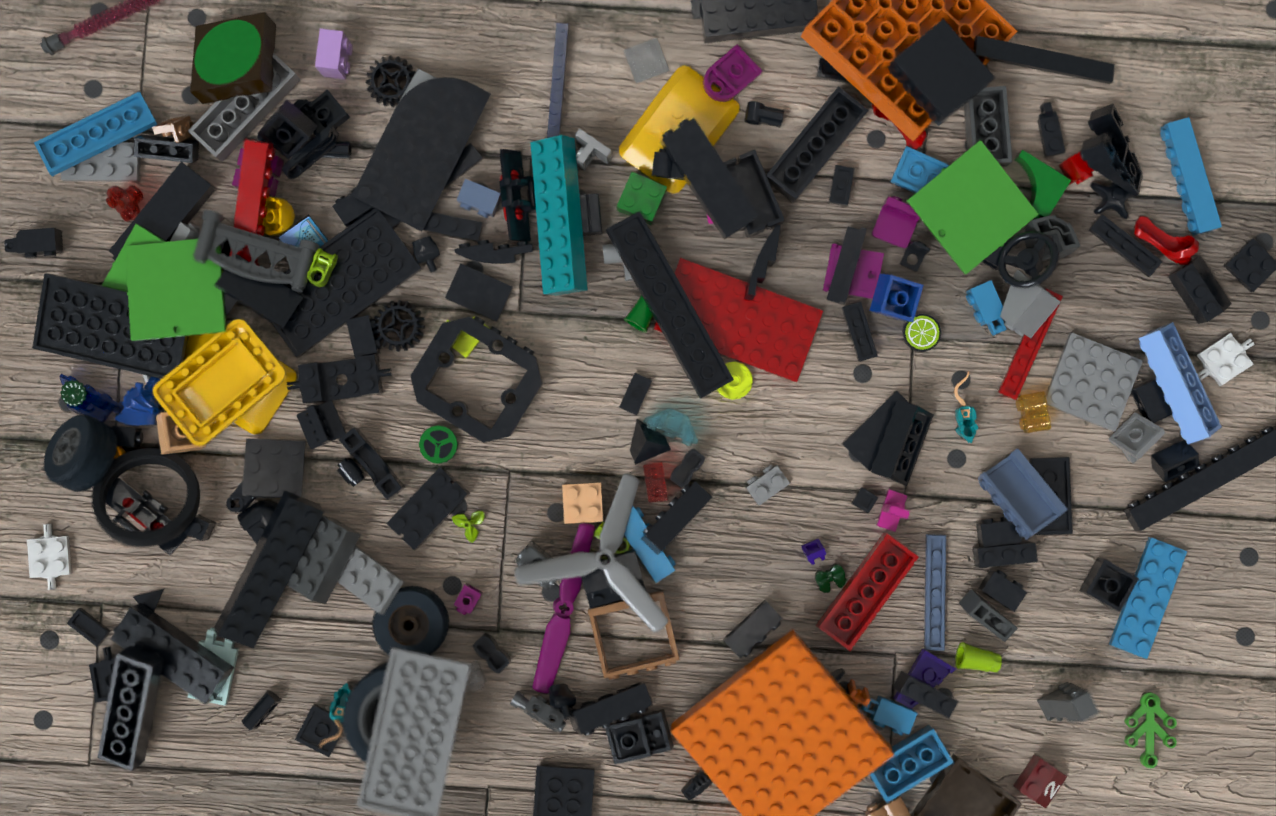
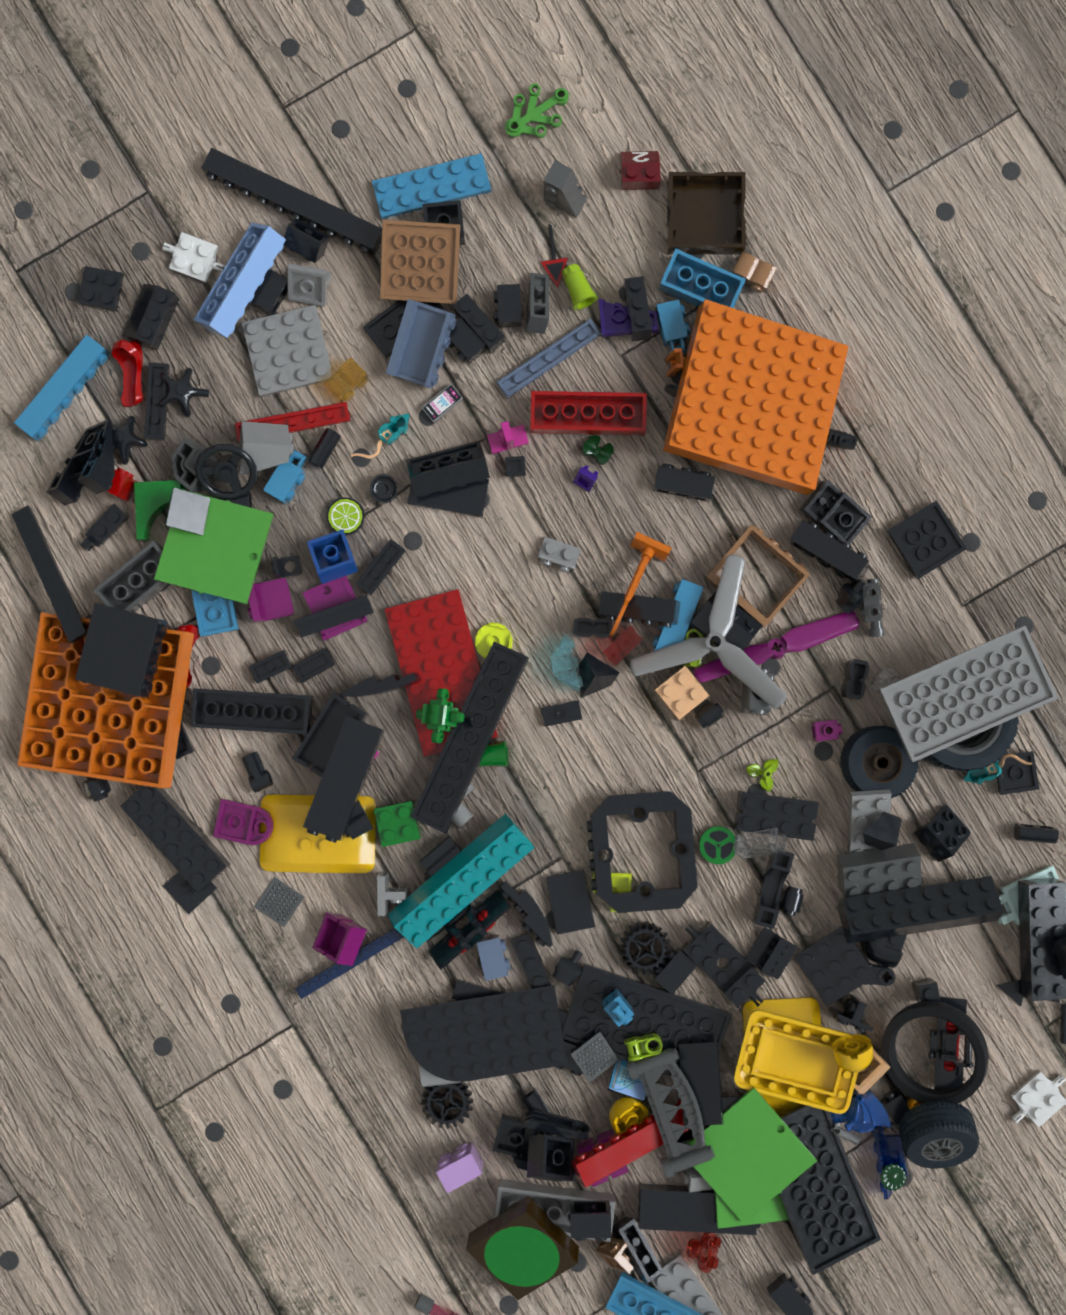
camera: 120 degrees left, 0 degrees up
none -> black animal [159,368,209,417]
none -> piece [165,487,210,535]
none -> black tile [292,648,335,683]
none -> black axle [308,427,341,469]
none -> magenta piece [312,912,367,966]
none -> black piece [370,473,398,506]
none -> medium nougat plate [380,219,461,304]
none -> green piece [416,688,465,743]
none -> tile [421,384,463,423]
none -> piece [541,224,568,288]
none -> black brick [570,1200,611,1241]
none -> dark grey sticker [571,1032,619,1083]
none -> dark azure brick [602,988,634,1027]
none -> orange piece [609,532,672,637]
none -> black brick [694,702,724,729]
none -> clear window [733,828,786,860]
none -> black bracket [829,994,874,1033]
none -> light grey piece [831,1126,863,1144]
none -> yellow cylinder [832,1034,873,1073]
none -> black slope [863,811,902,850]
none -> black bracket [913,805,970,862]

